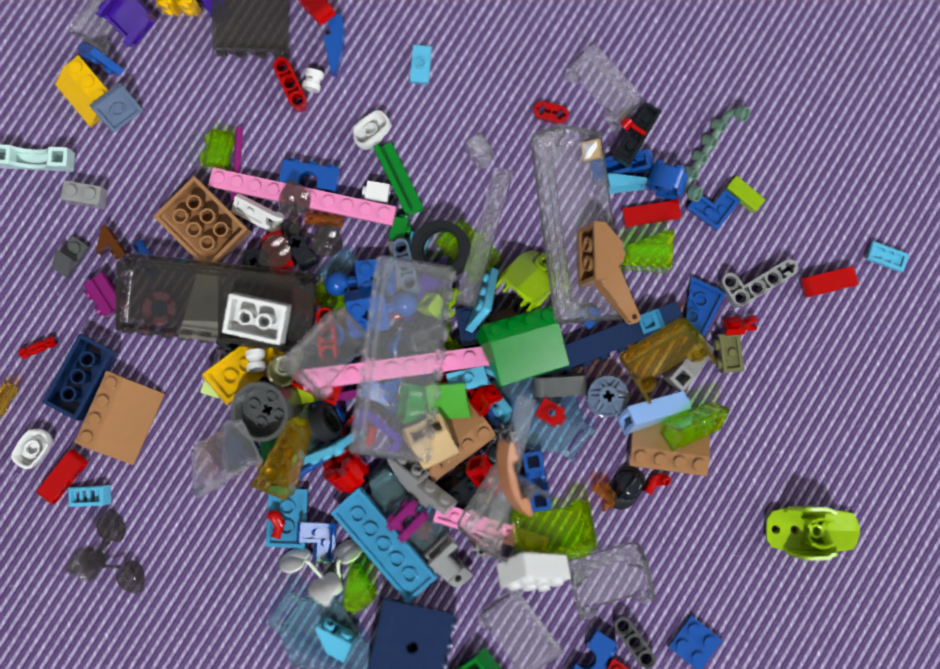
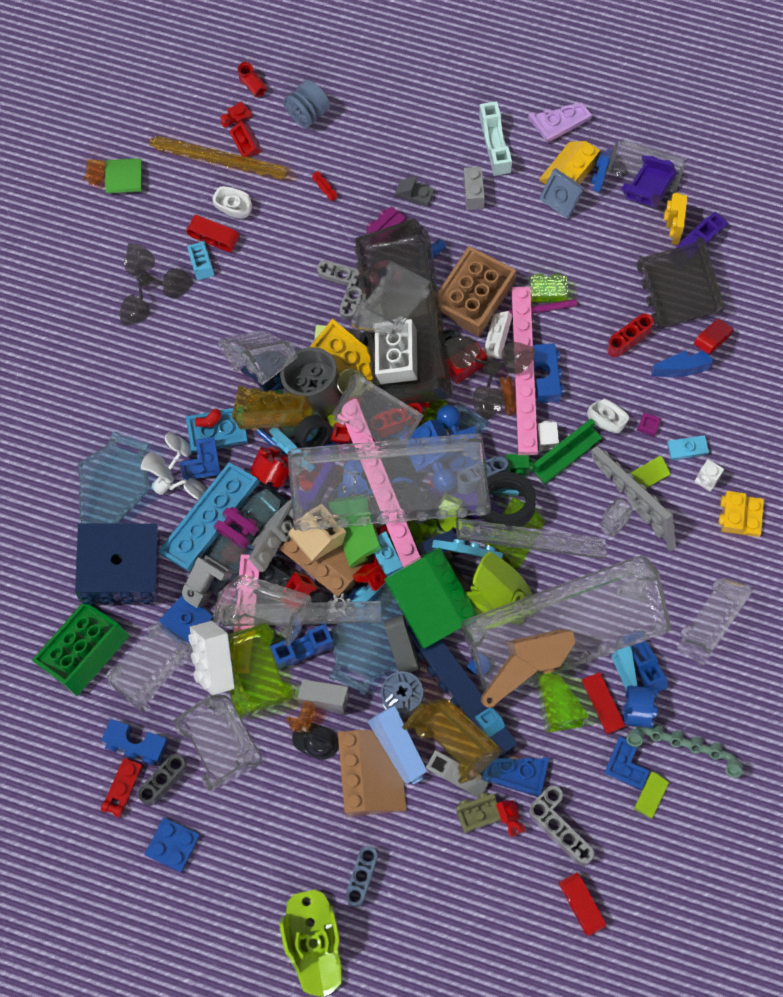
camera: 80 degrees right, 15 degrees down
dark blue brick [41,333,120,421] -> none
medium nougat slope [74,371,165,465] -> none
reddish brown slope [96,224,131,262] -> none
white wheel [245,348,266,373] -> none
black piece [287,235,319,272] -> none
white wheel [301,68,324,93] -> none
medium azure slope [315,616,359,663] -> none
clear neon green slope [342,561,378,615] -> none
nougat slope [497,439,533,517] -> none
red beam [533,101,569,125] -> none
red brick [535,398,567,429] -> none
tile [581,139,603,162] -> none
black tile [612,102,662,168] -> none
red hand [620,118,647,136] -> none
red arm [643,473,671,495] -> none
clear neon green slope [660,402,730,452] -> none
medium azure plate [865,241,909,273] -> none
none -> blue plate [158,596,214,647]
none -> light grey slope [295,679,350,715]
none -> light grey beam [317,261,368,321]
none -> sand blue beam [345,846,378,908]
none -> clear windscreen [351,261,431,335]
none -> lavender wing [528,103,592,143]
none -> light grey wing [591,446,676,552]
none -> lime slope [630,455,670,489]
none -> magenta tile [637,412,661,437]
none -> white brick [694,459,724,492]
none -> yellow plate [718,491,764,537]

